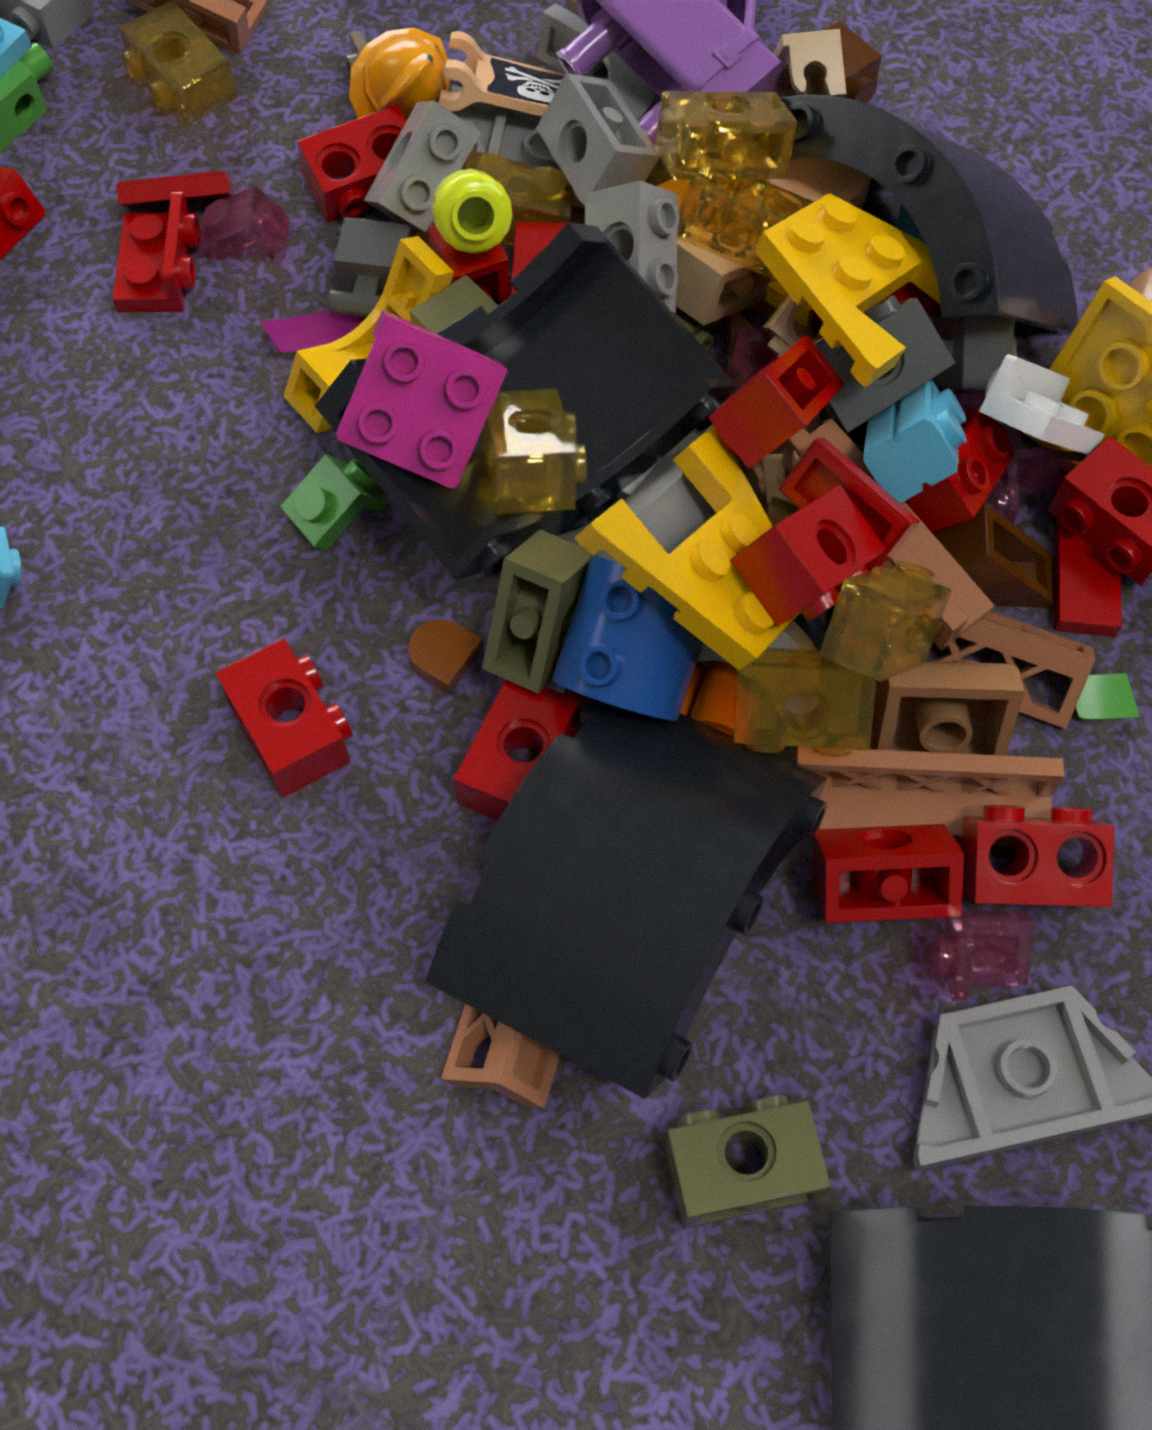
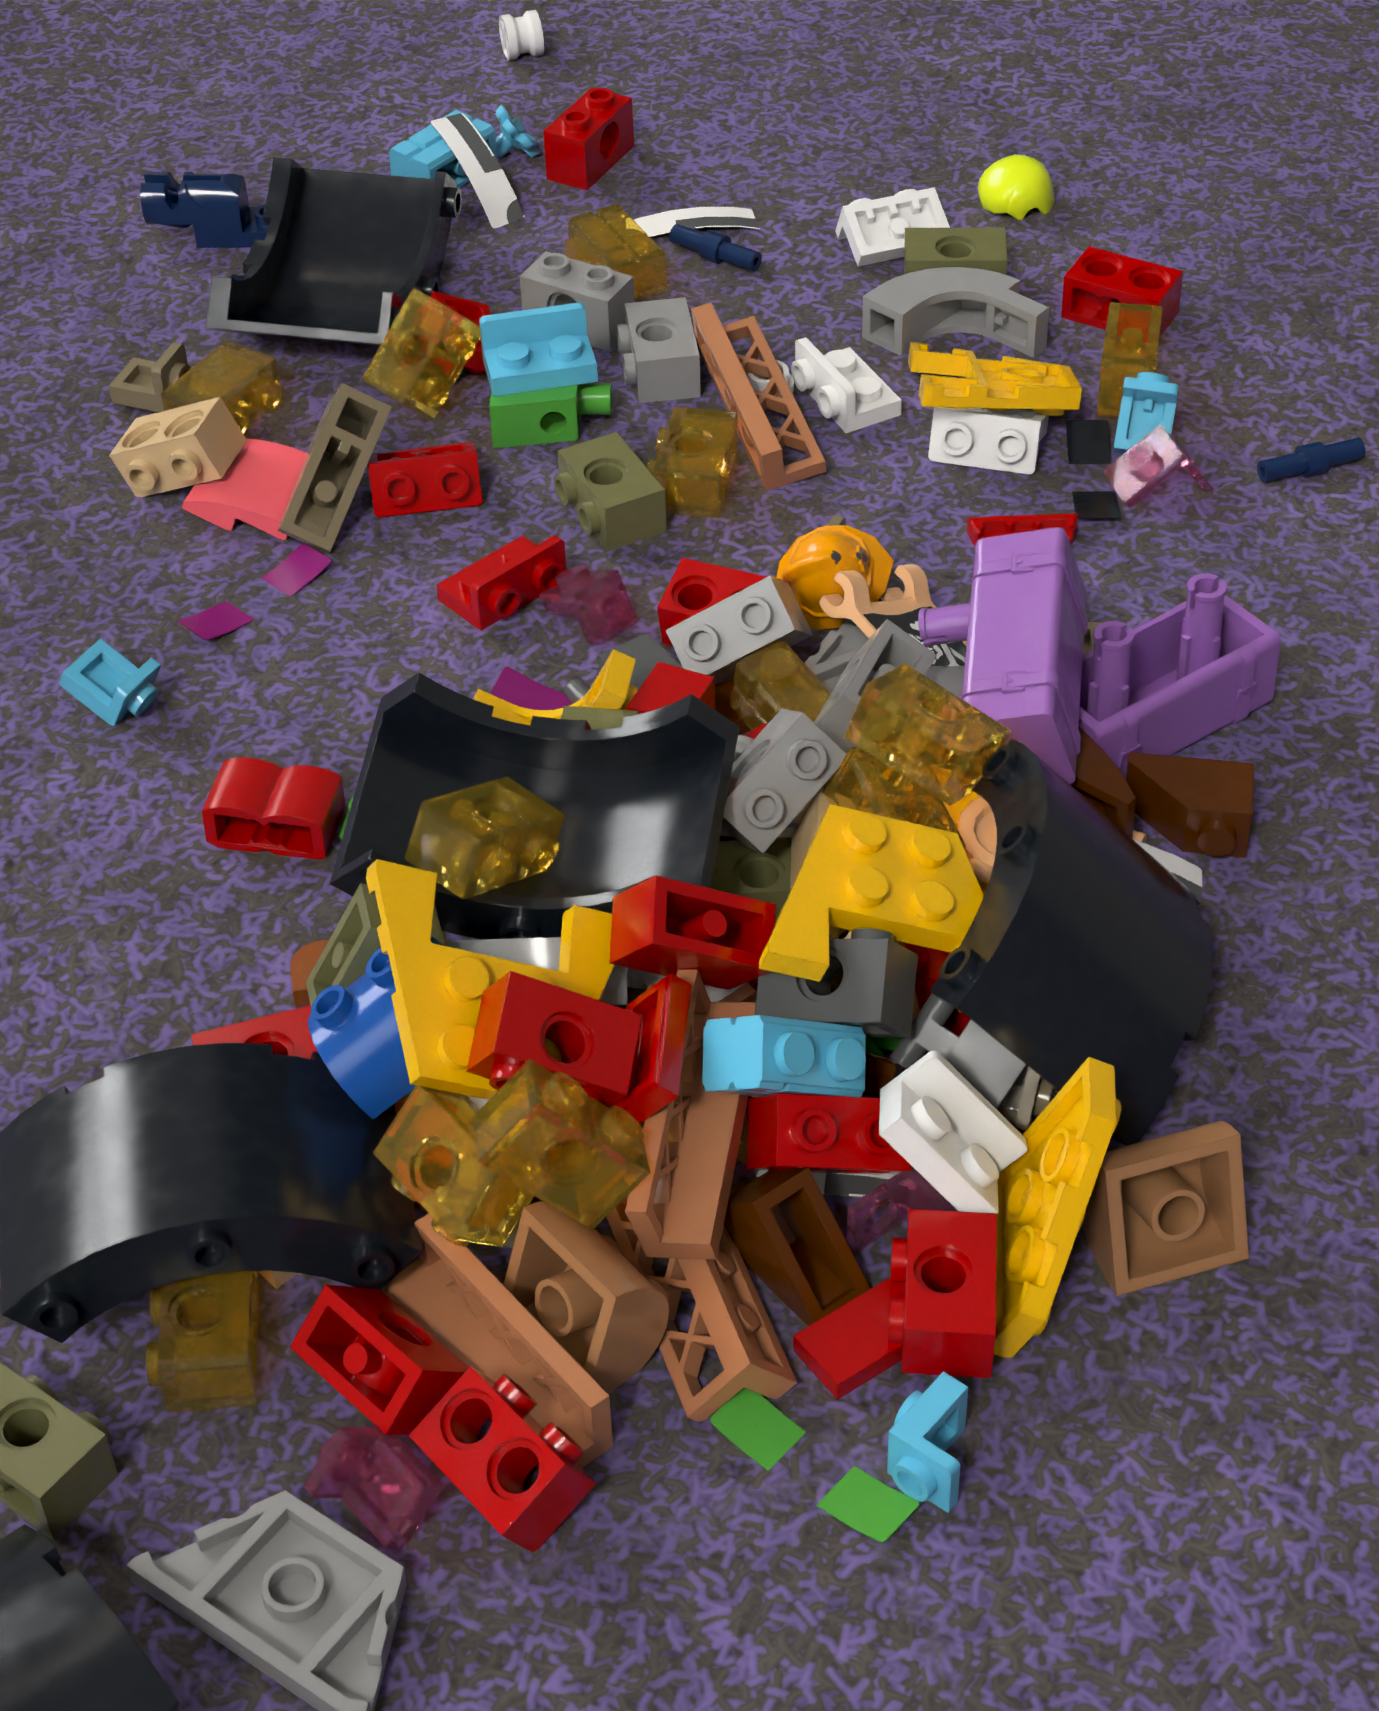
camera: 50 degrees right, 20 degrees down
red tile [116,171,235,207] -> none
red brick [216,638,353,799] -> none
dark pink bracket [336,310,508,488] -> none
neon yellow head [431,169,513,254] -> none
tan hinge [773,29,846,98] -> none
none -> clear yellow brick [146,1271,260,1414]
none -> red brick [201,757,346,860]
none -> olive brick [554,432,667,551]

